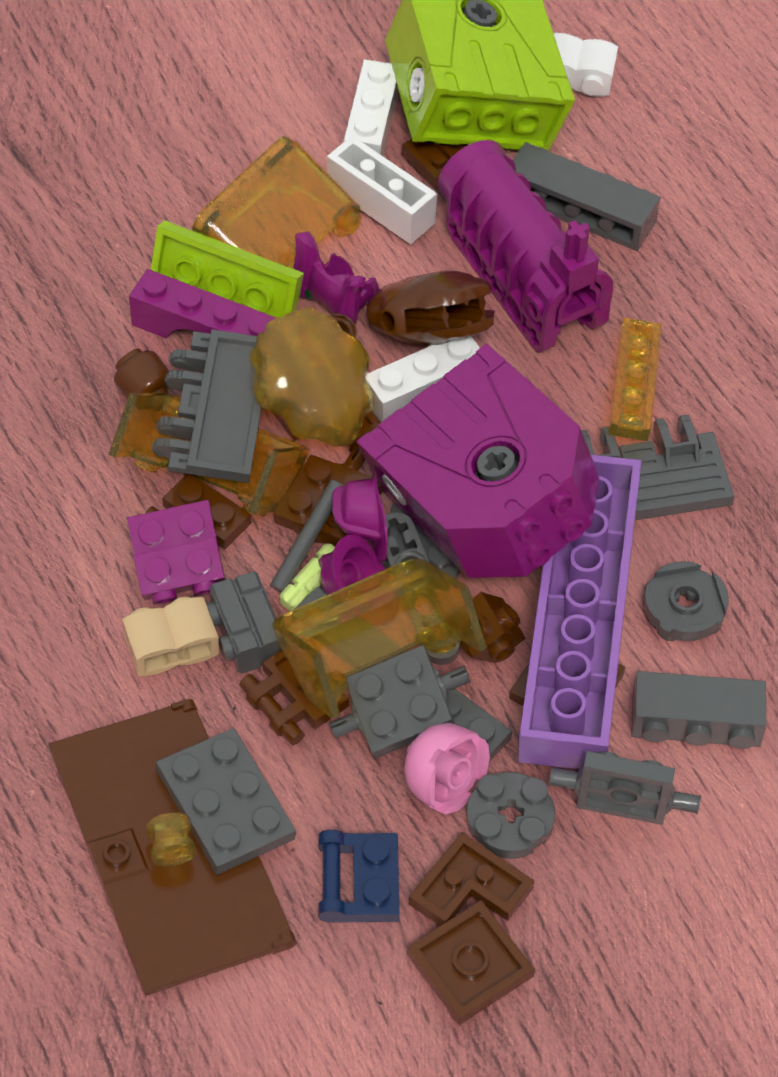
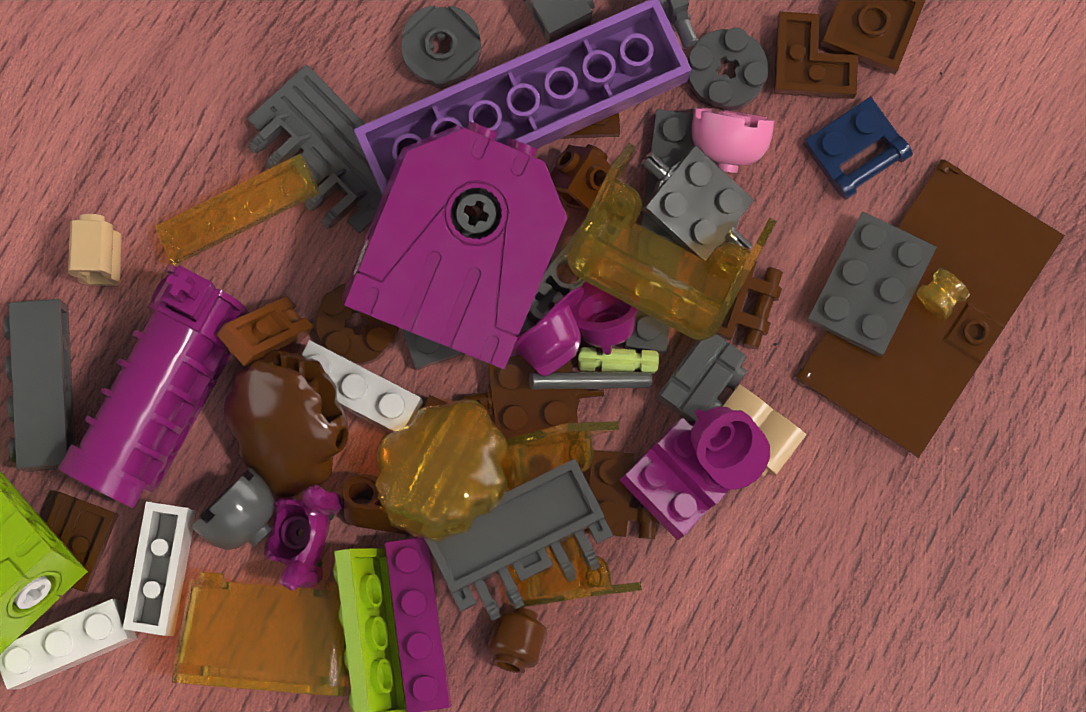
camera: 125 degrees left, 25 degrees up
none -> tan brick [68,214,122,286]
none -> dark grey cylinder [191,467,274,550]
none -> dark orange plate [216,296,314,366]
none -> magenta piece [690,406,770,490]

